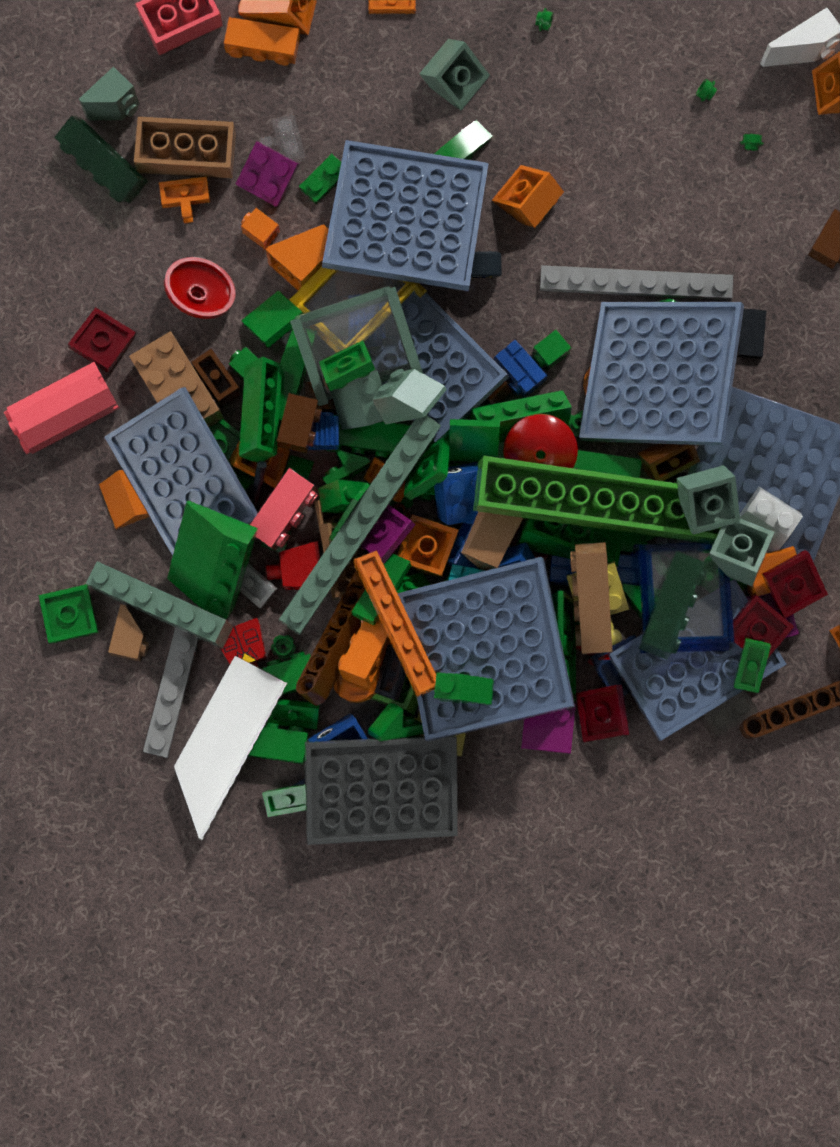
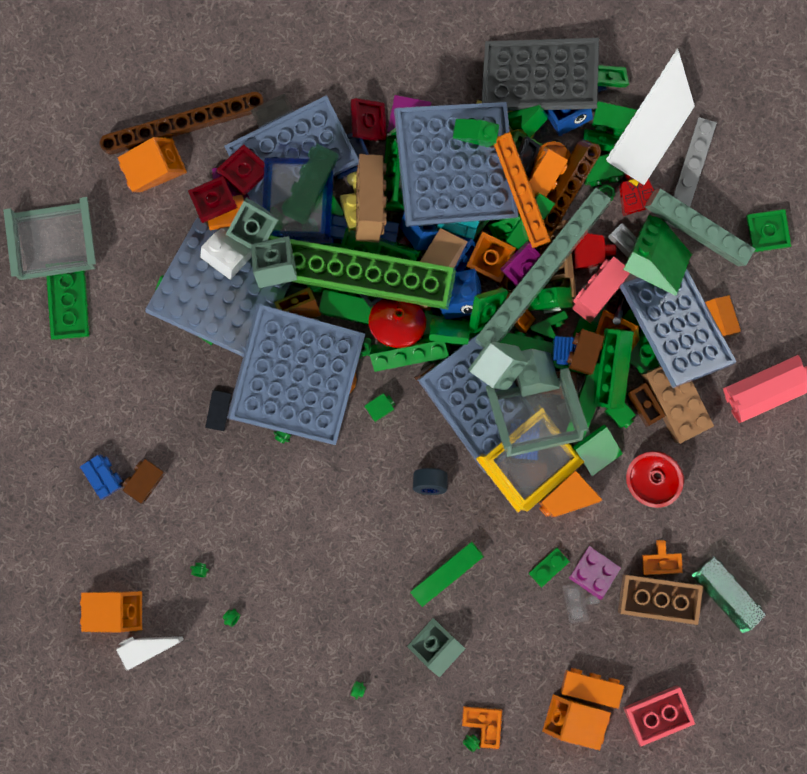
camera: 175 degrees left, 5 degrees up
dark red plate [68,307,136,373] -> none
sand green slope [79,67,139,120] -> none
medium nougat slope [108,604,149,662] -> none
orange brick [241,208,280,250] -> none
green plate [319,340,375,391] -> none
sand blue plate [322,140,488,291] -> none
green window [328,482,370,542] -> none
orange slope [492,165,564,228] -> none
blue brick [493,340,547,398] -> none
light grey plate [540,265,733,300] -> none
green plate [733,638,771,693] -> none

